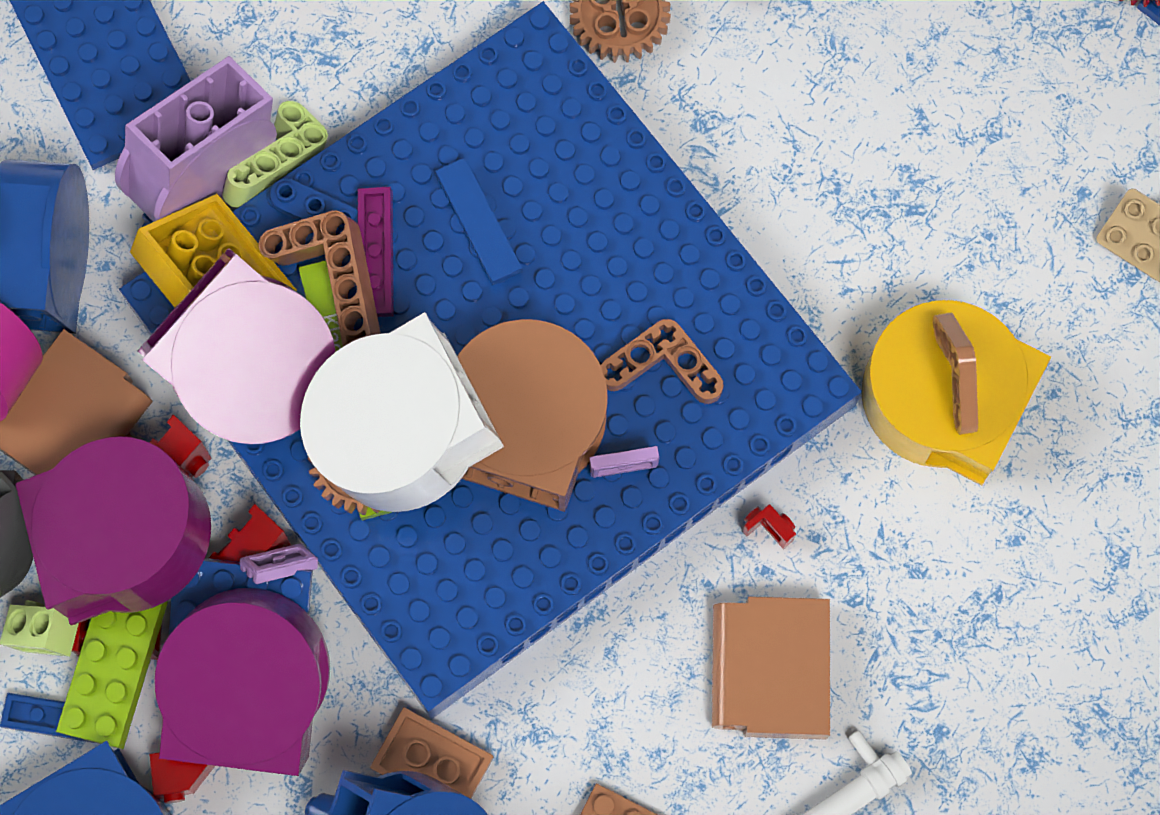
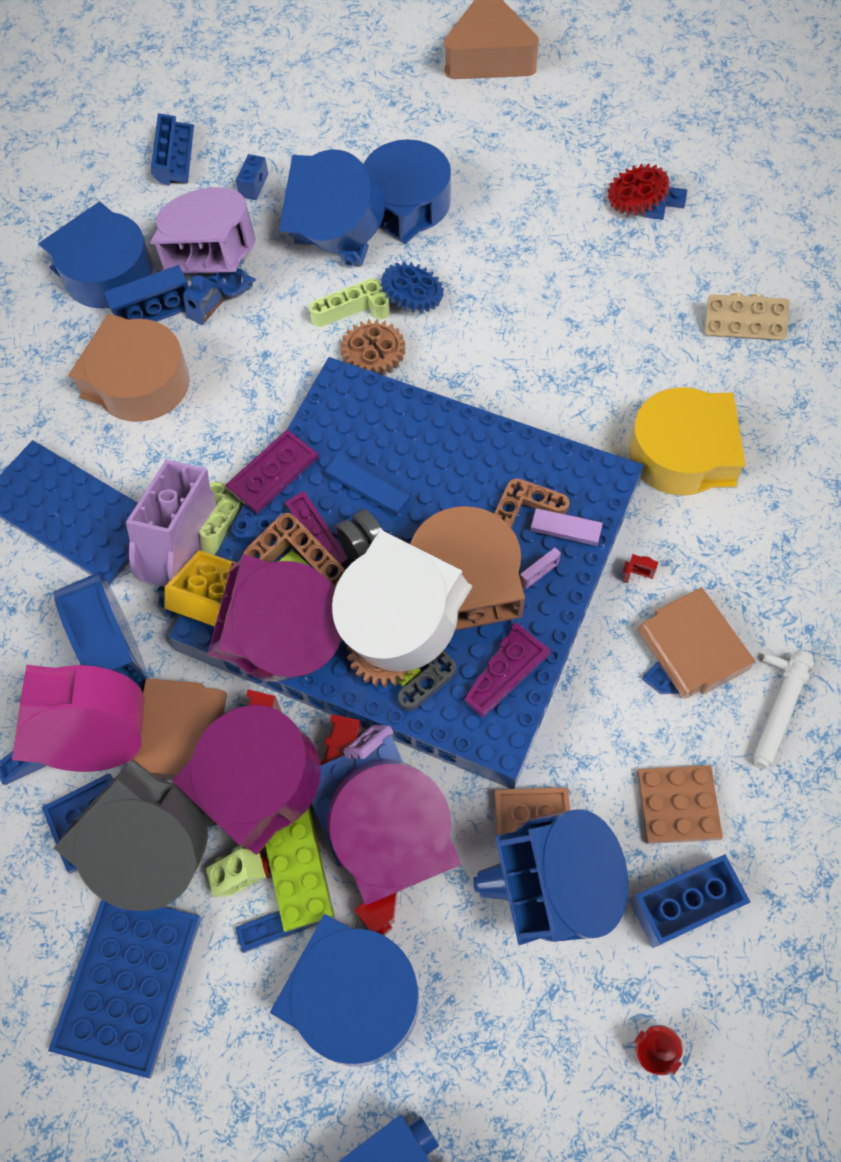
camera: 25 degrees left, 10 degrees down
nougat beam [933,313,978,435] -> none
none -> magenta tile [225,430,319,514]
none -> dark grey wheel [335,508,383,561]
none -> dark grey beam [398,650,456,711]
none -> magenta wing [465,622,550,718]
none -> lavender tile [531,508,603,546]
none -> blue tile [642,661,680,694]

